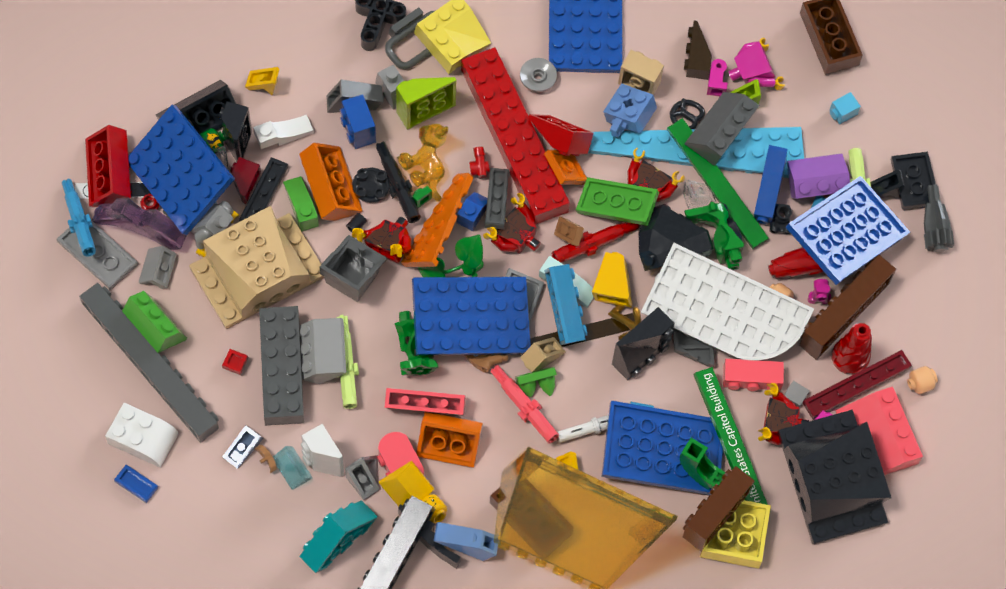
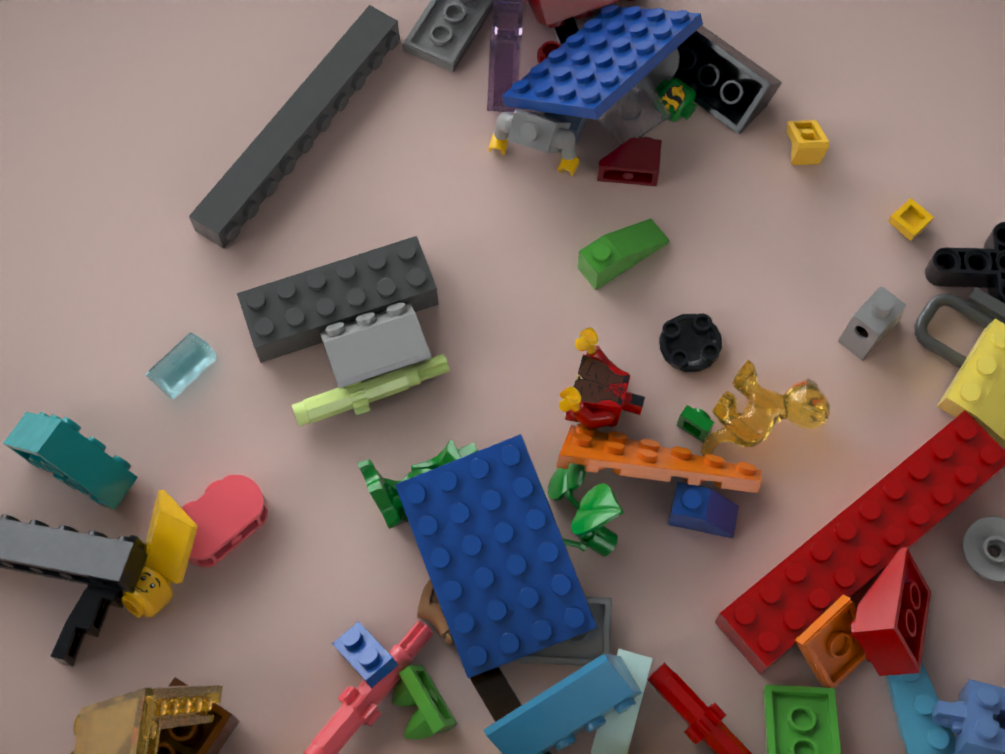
camera: 80 degrees right, 0 degrees up
white brick [105,403,179,468] -> none
blue tile [114,465,158,503] -> none
bright green slope [122,291,187,353] -> none
light grey panel [139,246,177,289] -> none
tan wedge [189,206,324,329] -> none
black slope [219,102,252,162] -> none
red plate [222,349,248,375] -> none
slope [222,425,263,469] -> none
black tile [239,157,288,222] -> none
white slope [253,115,314,149] -> none
medium nougat piece [255,444,277,473] -> none
orange slope [299,143,363,221] -> none
white slope [301,424,344,477] -> none
dark grey piece [320,235,387,302] -> none
dark grey slope [326,79,384,113] -> none
blue brick [339,94,376,149] -> none
light grey slope [345,455,380,500] -> none
black hinge [346,213,367,232] -> none
black piece [376,141,421,223] -> none
coral brick [385,388,466,415] -> none
lime slope [396,77,457,130] -> none
orange slope [416,412,483,468] -> none
medium blue slope [434,522,499,561] -> none
red plate [469,147,490,178] -> none
torso [483,193,541,253] -> none
dark grey tile [485,168,509,229] -> none
tan slope [520,337,566,372] -> none
medium nougat hinge [554,217,584,246] -> none
none -> plate [332,621,398,688]
none -> yellow plate [888,198,934,241]

